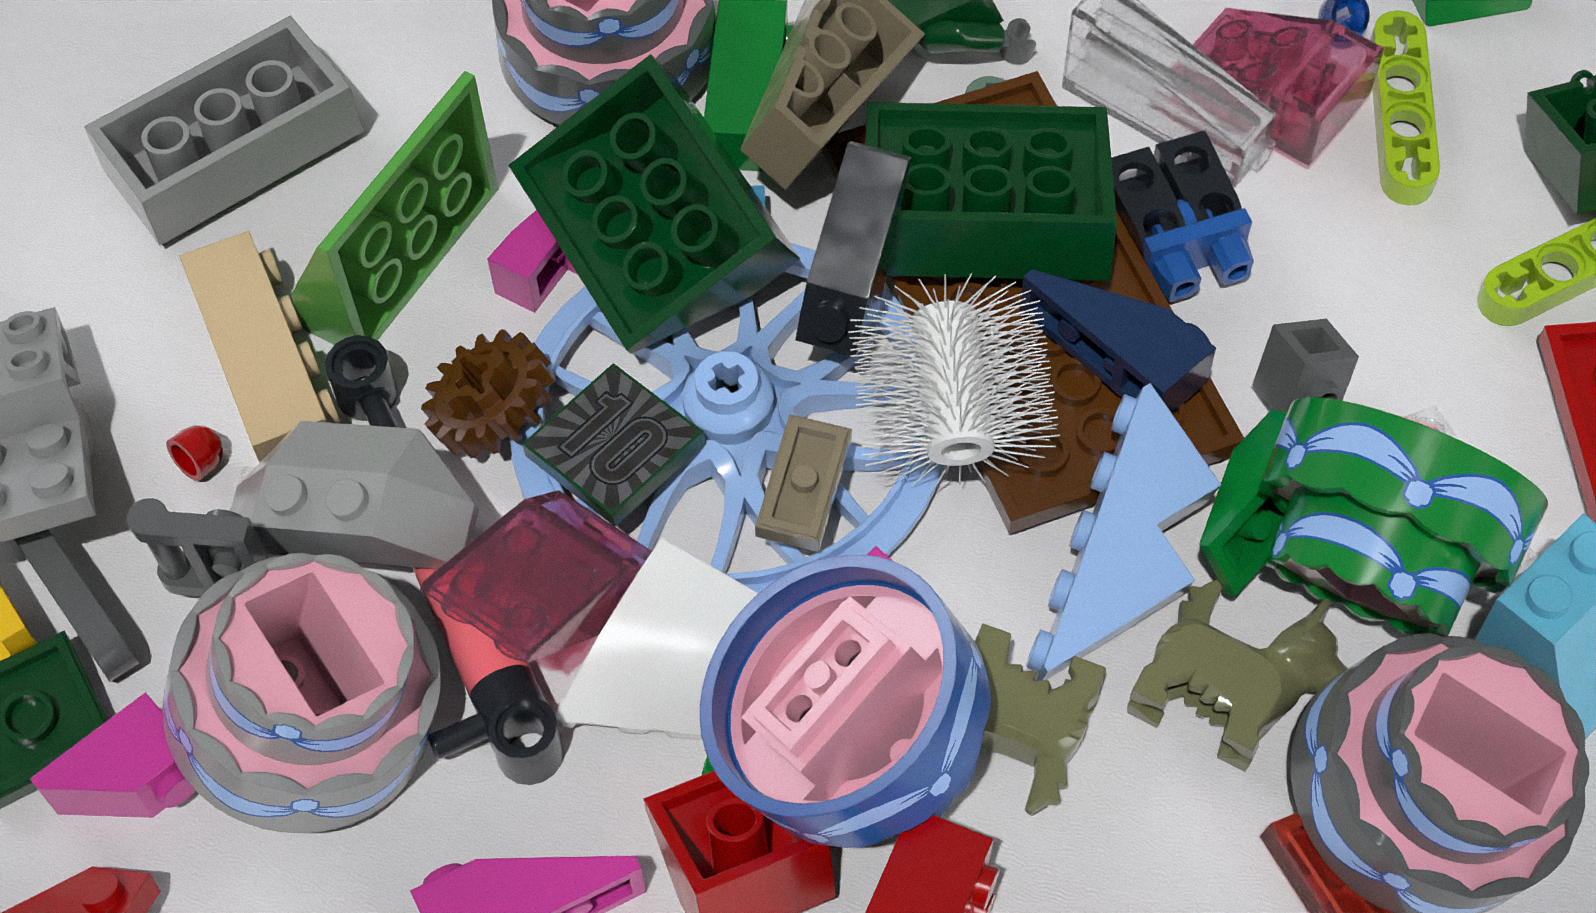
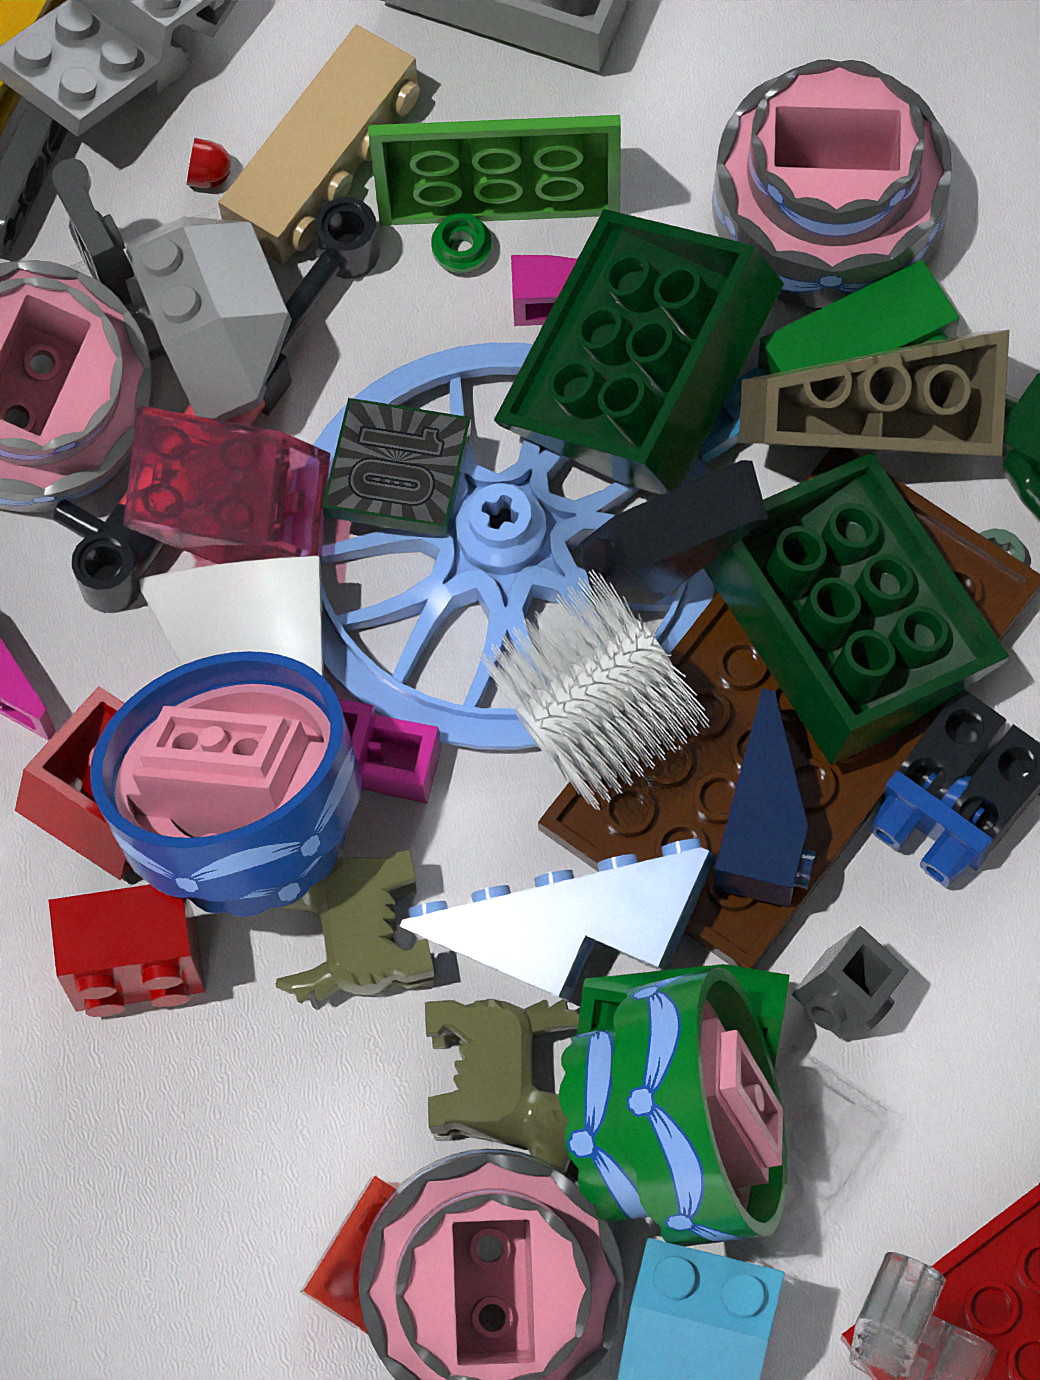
camera: 60 degrees right, 10 degrees up
reddish brown gear [421,329,555,458] -> none
dark tan plate [755,414,852,552] -> none
none -> green plate [431,213,492,273]

